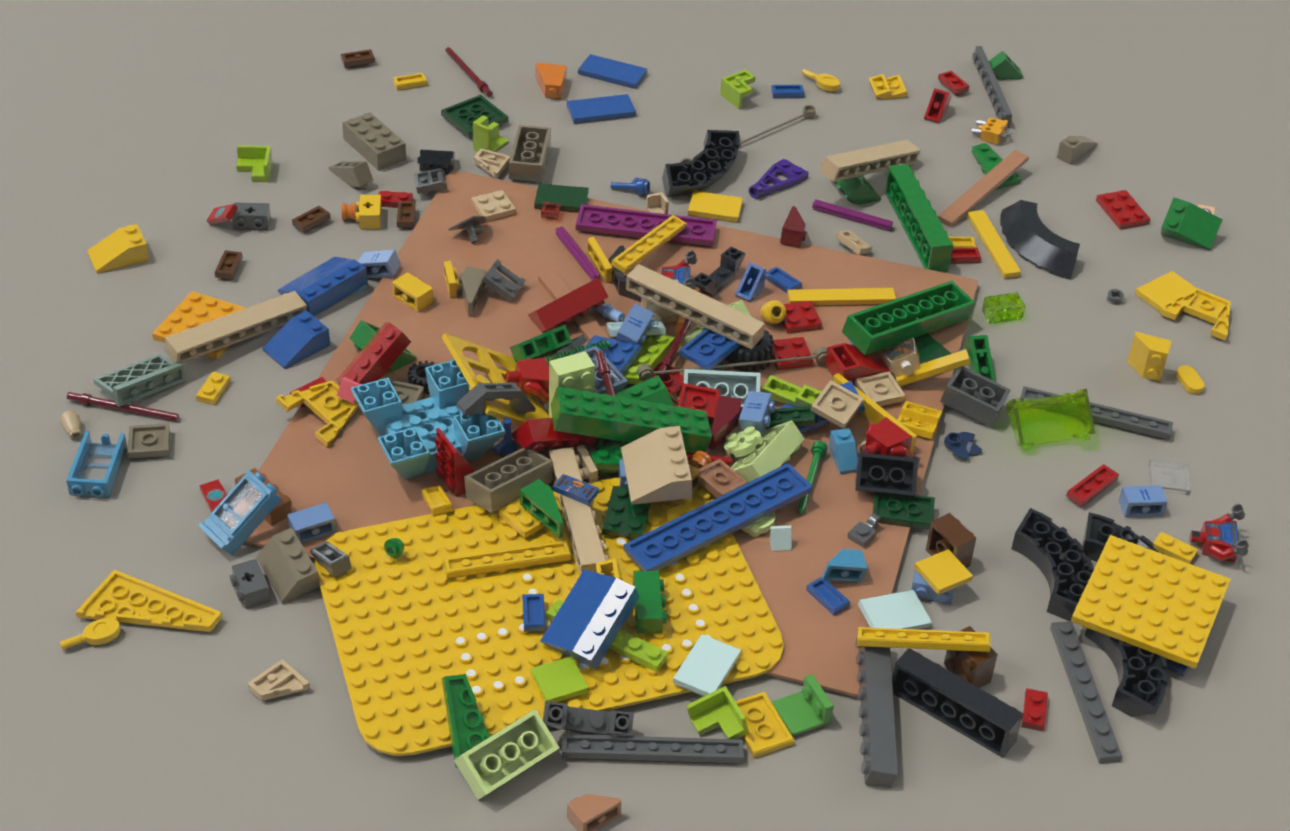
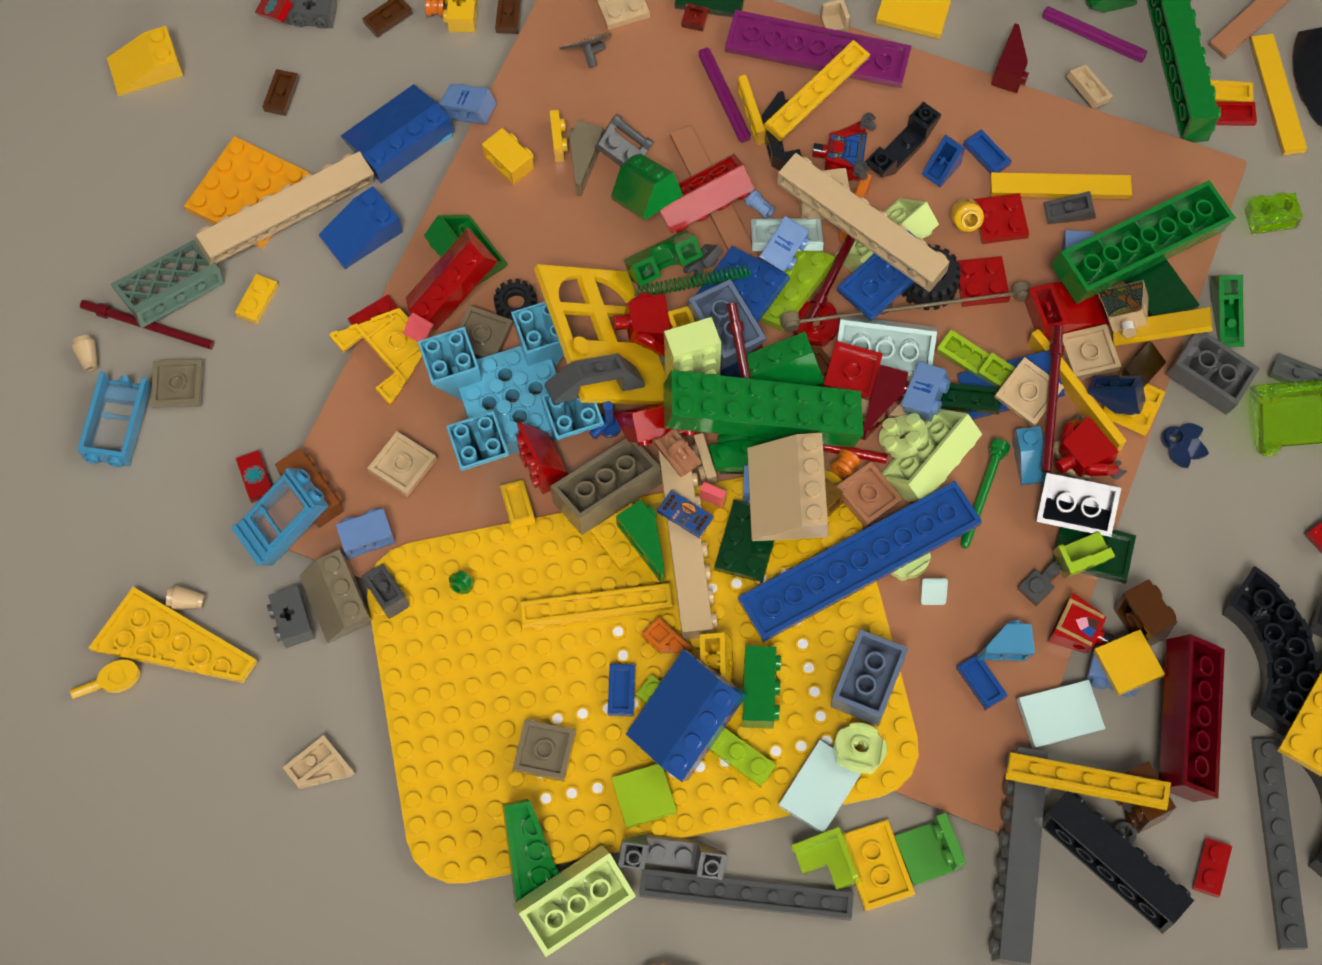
camera: 10 degrees right, 25 degrees up
none -> tan cone [166,585,204,610]
none -> tan plate [367,431,437,497]
none -> dark tan plate [513,719,576,782]
none -> green slope [611,153,683,220]
none -> orange tile [641,617,693,654]
none -> nougat hips [654,429,701,478]
none -> coral tile [700,482,726,508]
none -> sand blue brick [830,629,909,726]
none -> yellowish green plate [833,722,887,774]
none -> dark red bar [1041,325,1065,472]
none -> dark grey slope [1044,191,1096,224]
none -> red torso [1048,593,1114,653]
none -> lime panel [1053,532,1115,579]
none -> dark blue slope [1087,376,1146,415]
none -> dark brown slope [1121,341,1166,387]
none -> dark red brick [1159,634,1225,802]

